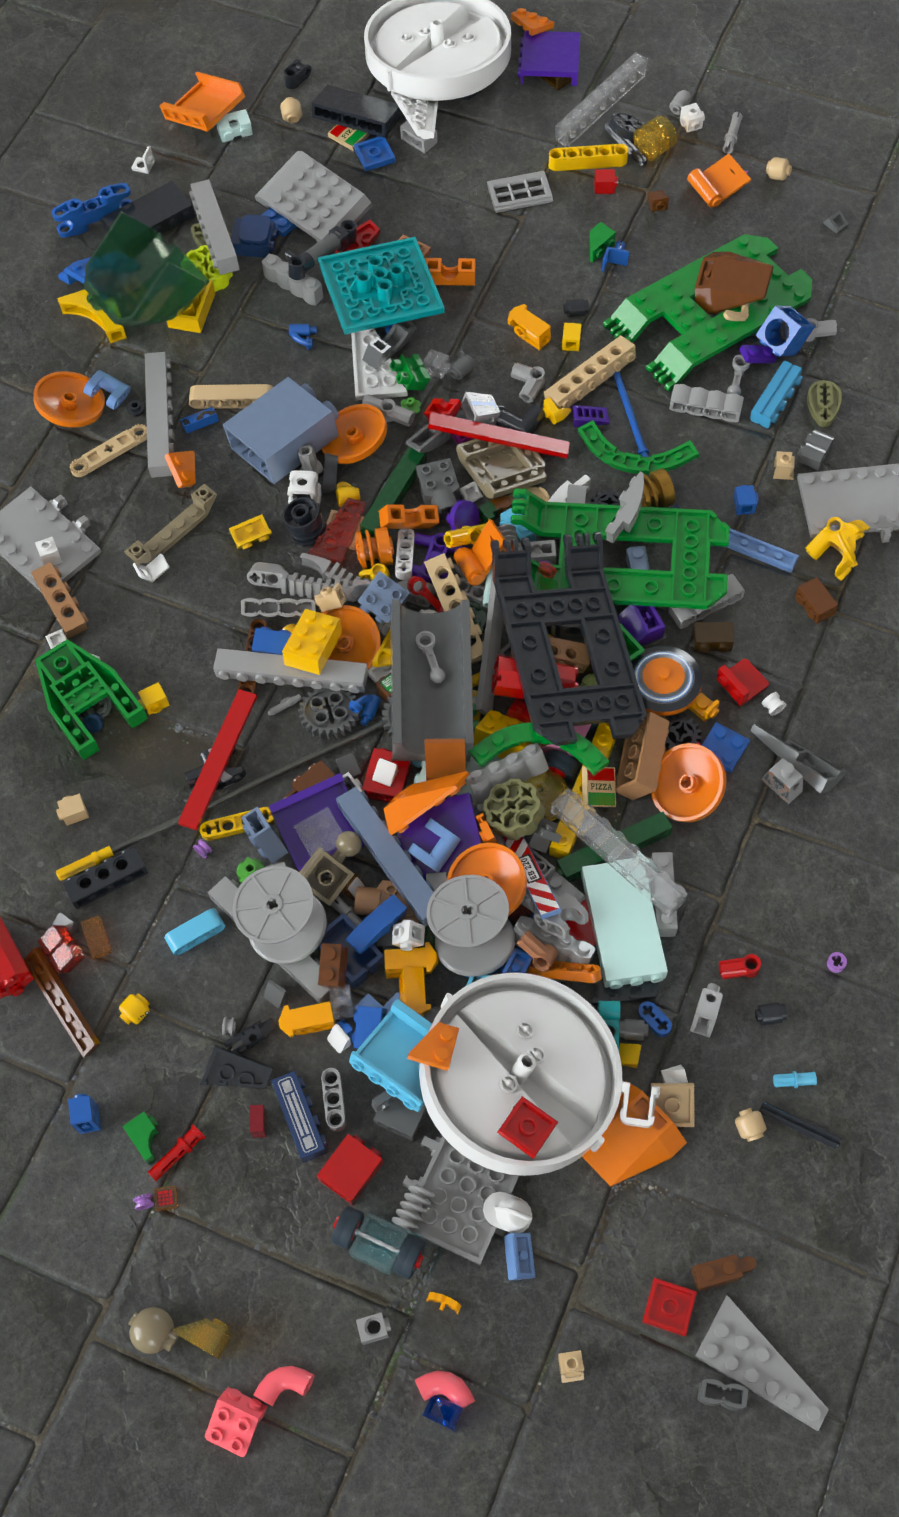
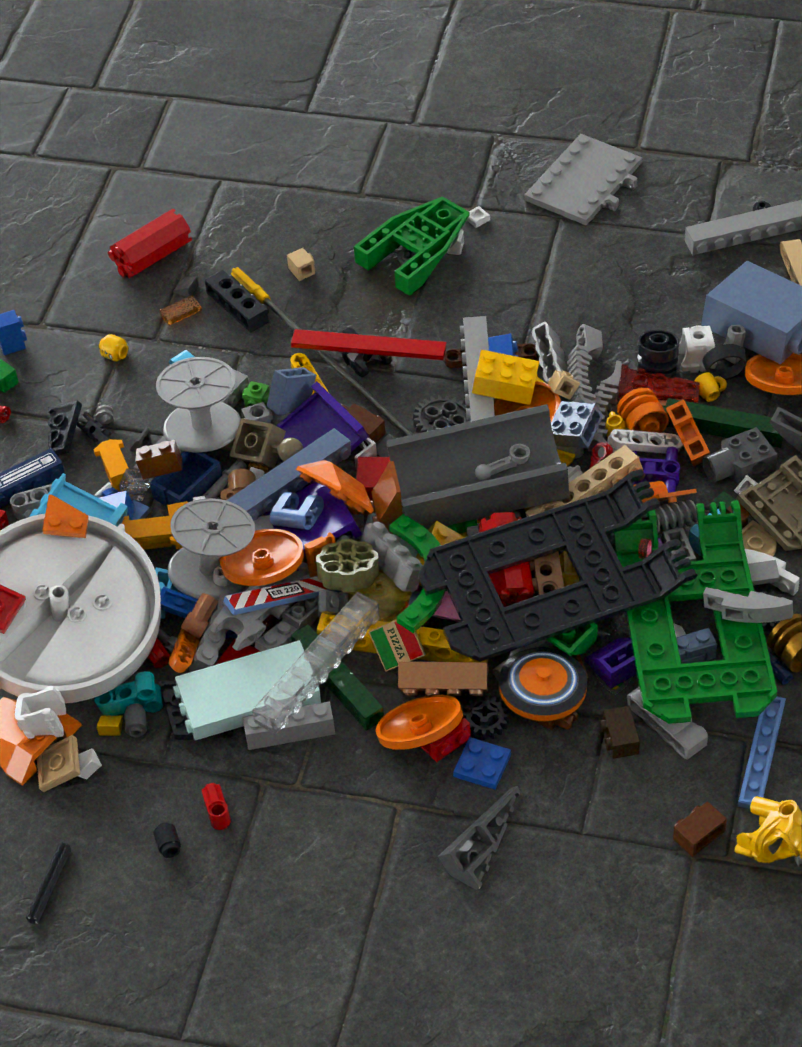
camera: 80 degrees right, 15 degrees down
reddish brown plate [24,947,101,1057] -> none
medium nougat brick [31,562,88,639] -> none
orange dish [33,371,105,427] -> none
white brick [35,537,63,566] -> none
clear red piece [38,925,86,972] -> none
tan piece [70,424,147,477] -> none
medium blue connector [83,370,131,410] -> none
dark blue tile [83,713,104,733] -> none
dark tan slope [124,484,217,564] -> none
white bracket [133,554,169,583] -> none
yellow brick [138,682,170,715] -> none
orange wing [164,451,196,488] -> none
blue slope [180,407,219,434] -> none
medium lavender bush [193,839,212,858] -> none
yellow bracket [229,514,272,550] -> none
dark red piece [250,1105,267,1138] -> none
light grey piece [267,694,302,716] -> none
clear plate [293,807,343,857] -> none
blue slope [346,894,407,955] -> none
white slope [372,758,398,787] -> none
yellow piece [443,524,486,548] -> none
dark purple tile [446,500,480,530] -> none
blue beam [638,1001,672,1037] -> none
light orange bracket [688,693,720,722] -> none
light grey torso [690,983,723,1038] -> none
red bracket [716,659,769,706] -> none
tan head [735,1108,767,1142] -> none
light grey torso [761,758,803,804] -> none
white wheel [762,692,787,716] -> none
medium azure axle [773,1071,817,1088] -> none
medium lavender bush [827,952,847,973] -> none

